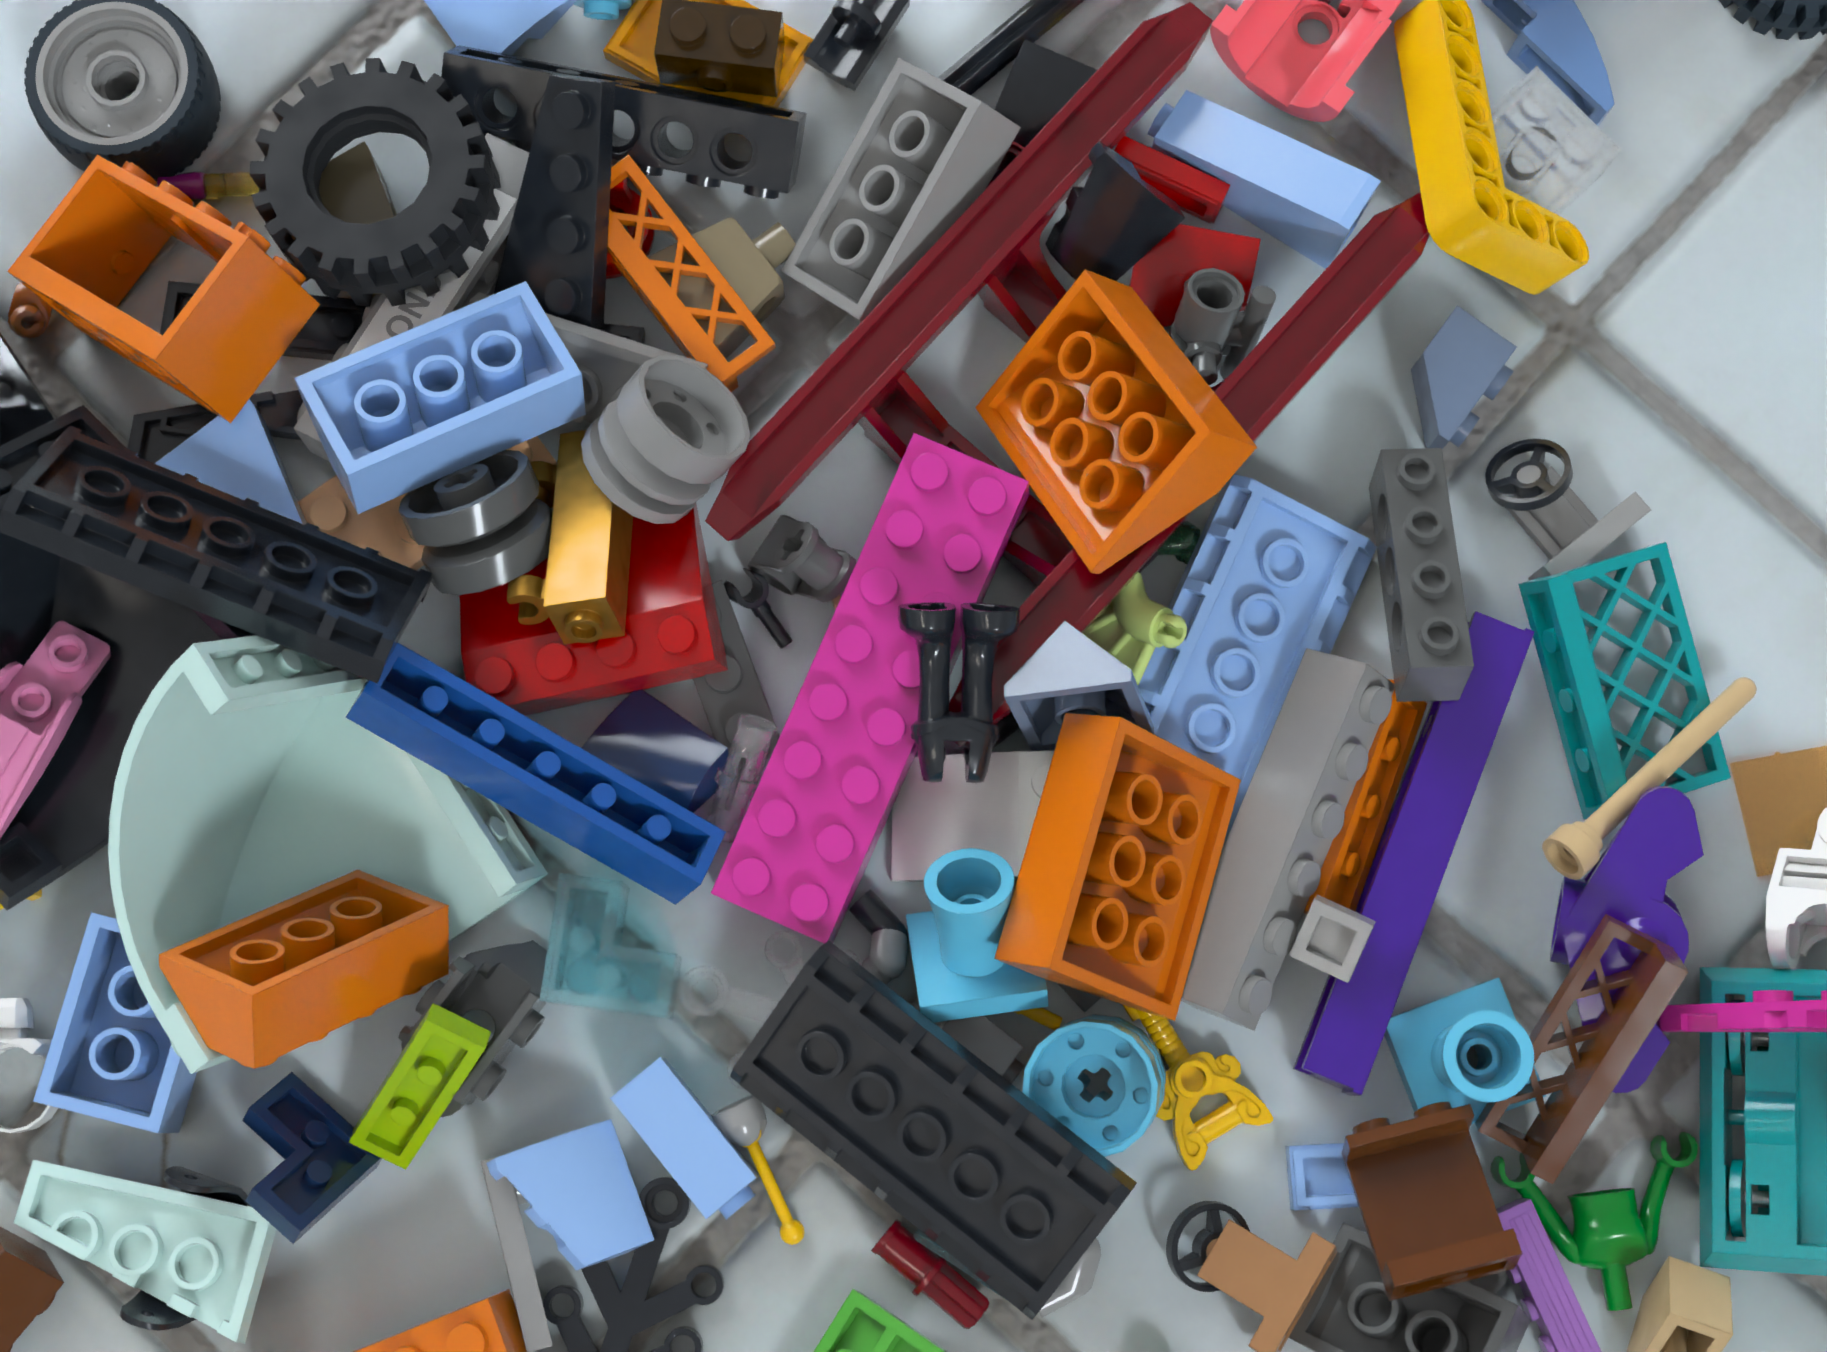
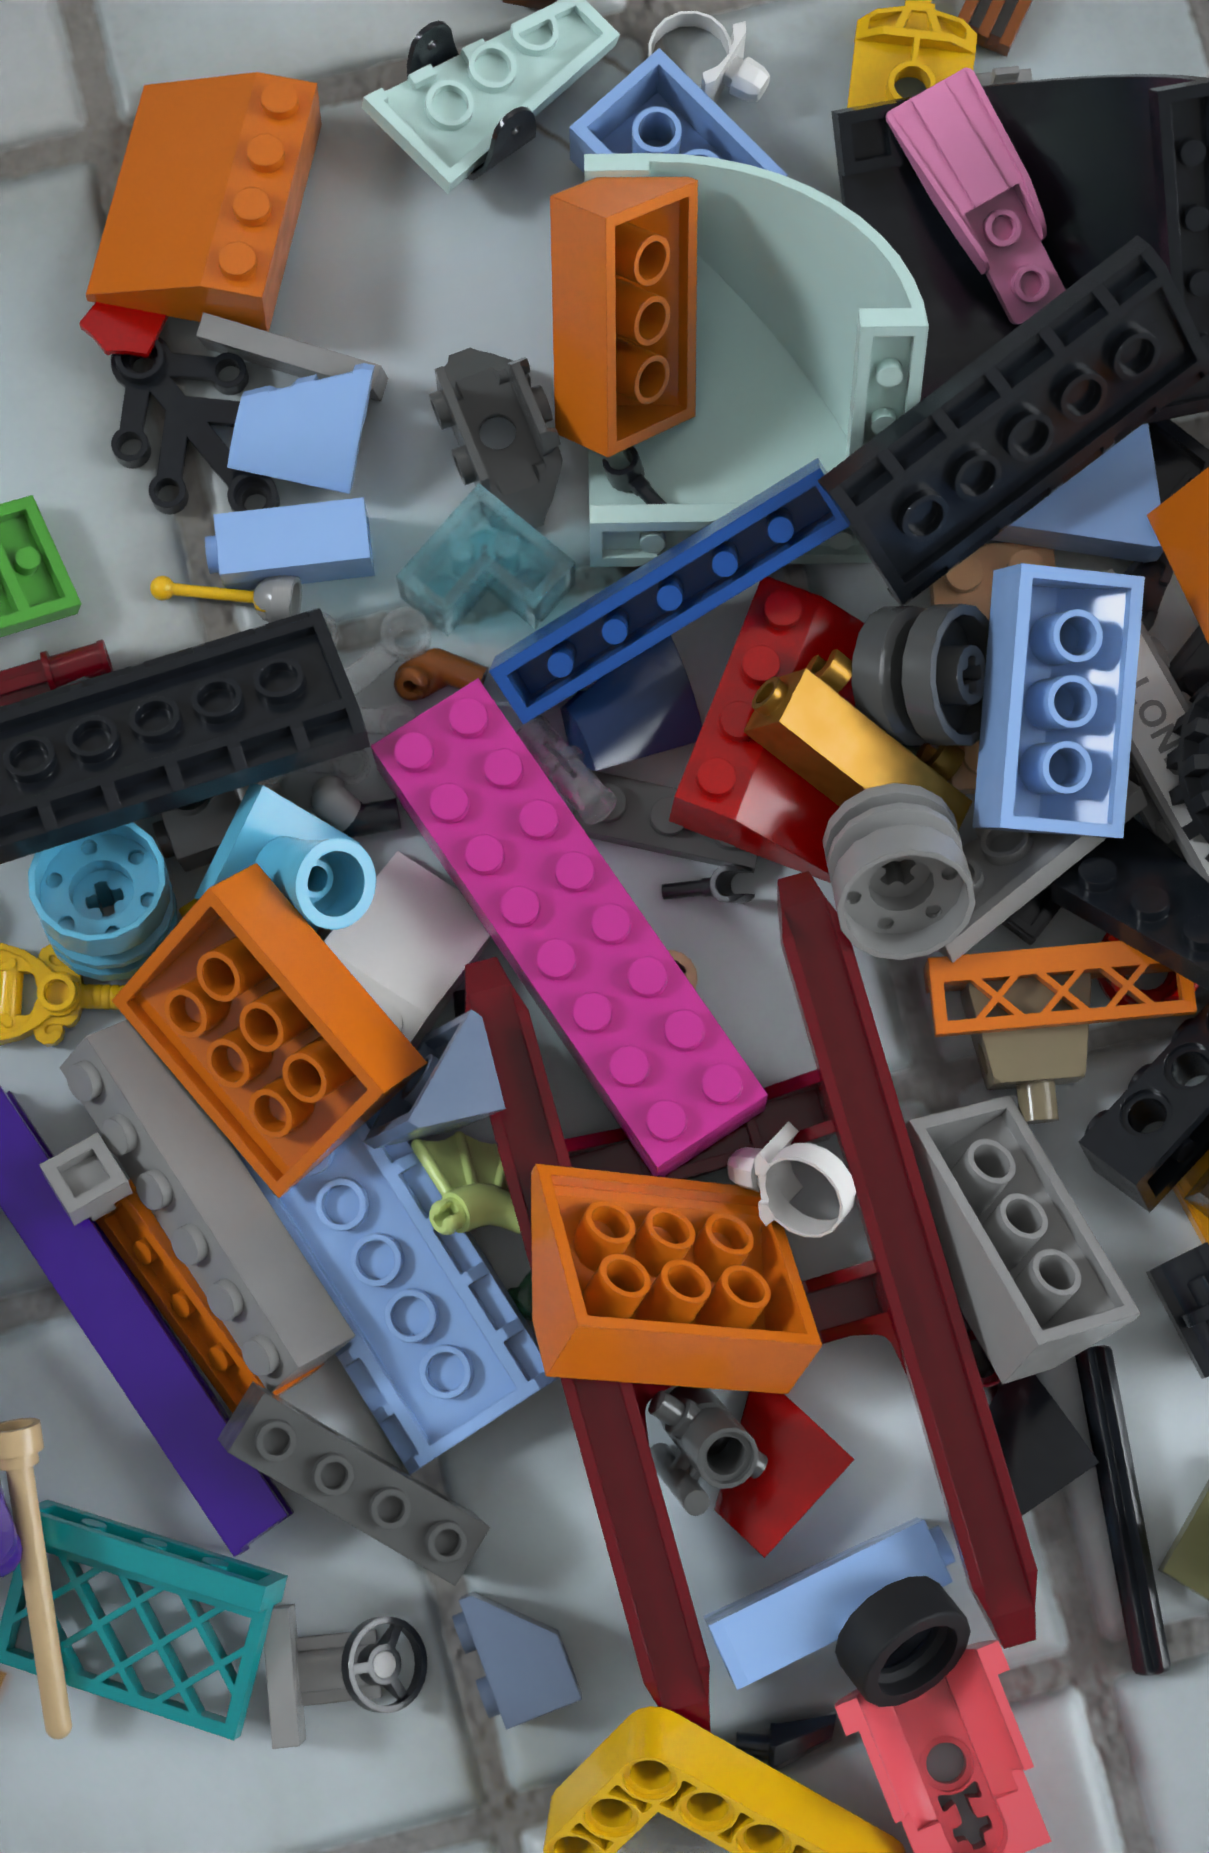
camera: 125 degrees right, 0 degrees up
dark blue plate [242,1072,382,1244] -> none
lime plate [349,1003,491,1170] -> none
dark grey piece [748,515,856,602] -> none
black piece [898,602,1020,783] -> none
black slope [1045,141,1185,281] -> none
red tile [1114,136,1230,224] -> none
none -> dark orange arm [394,648,489,701]
none -> black hand [602,446,667,504]
none -> white piece [727,1121,856,1238]
none -> black bar [735,1714,837,1771]
none -> black tyre [835,1576,971,1707]

